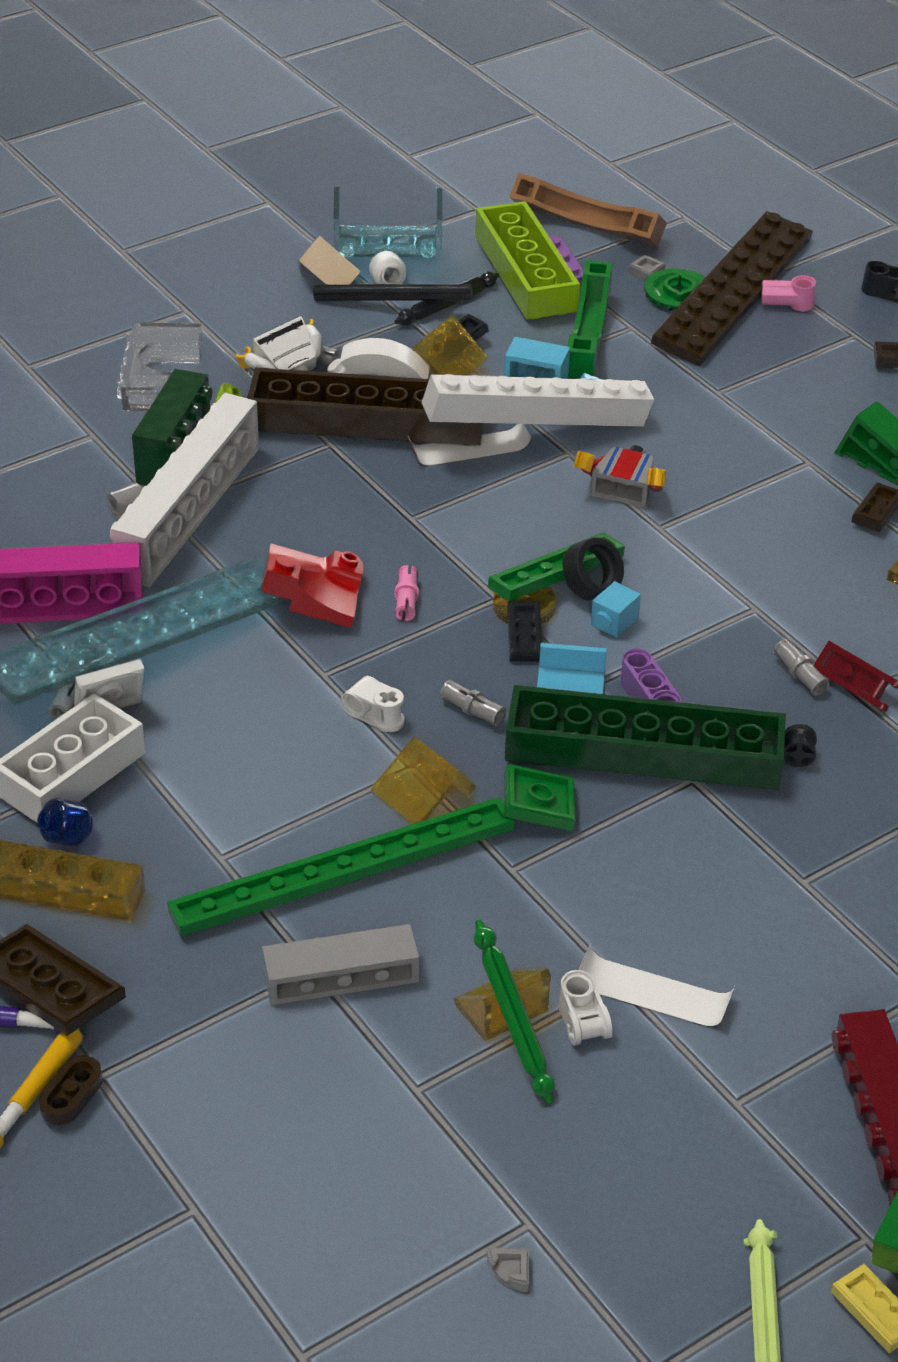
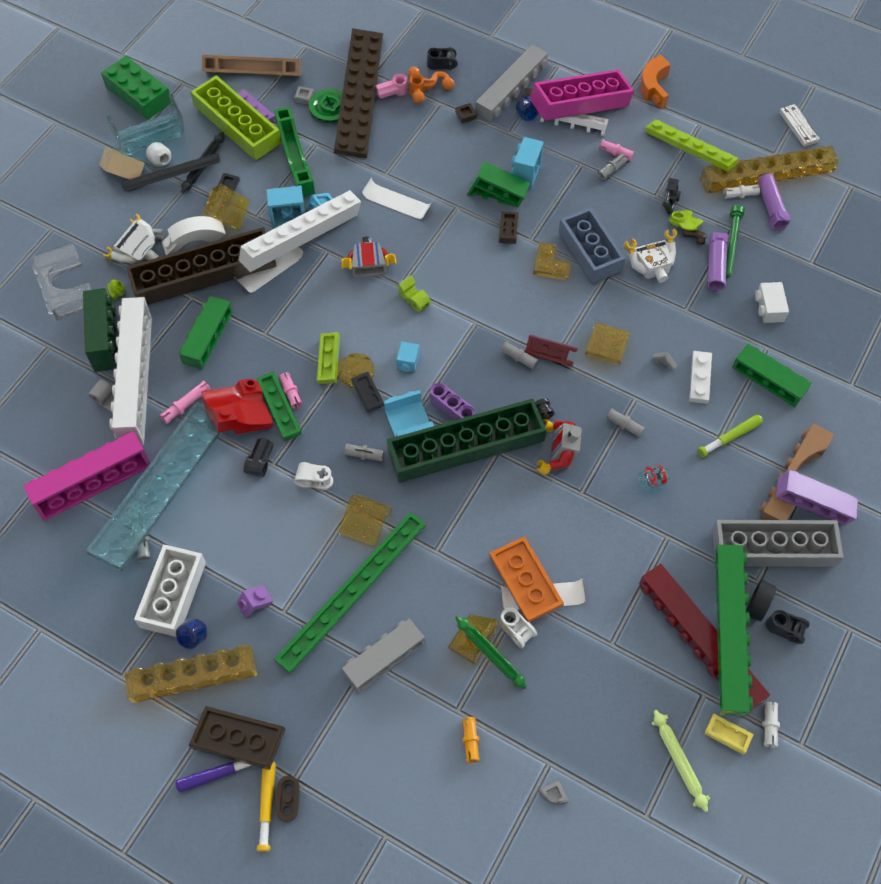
camera: 25 degrees left, 20 degrees up
white tile [74,659,145,709] -> none
green plate [488,532,625,602] -> none
green tile [504,764,576,831] -> none
black tyre [562,537,624,600] -> none
none -> green brick [101,56,172,120]
none -> bright pink pin [159,381,211,424]
none -> green brick [179,296,233,370]
none -> medium lavender bracket [237,585,273,618]
none -> black piece [243,438,274,478]
none -> green plate [257,371,302,441]
none -> lime plate [317,332,340,384]
none -> white sticker [362,177,433,219]
none -> lime leg [397,275,431,313]
none -> orange piece [408,67,454,104]
none -> light orange pin [462,717,480,764]
none -> orange plate [489,536,564,623]
none -> torso [536,419,582,475]

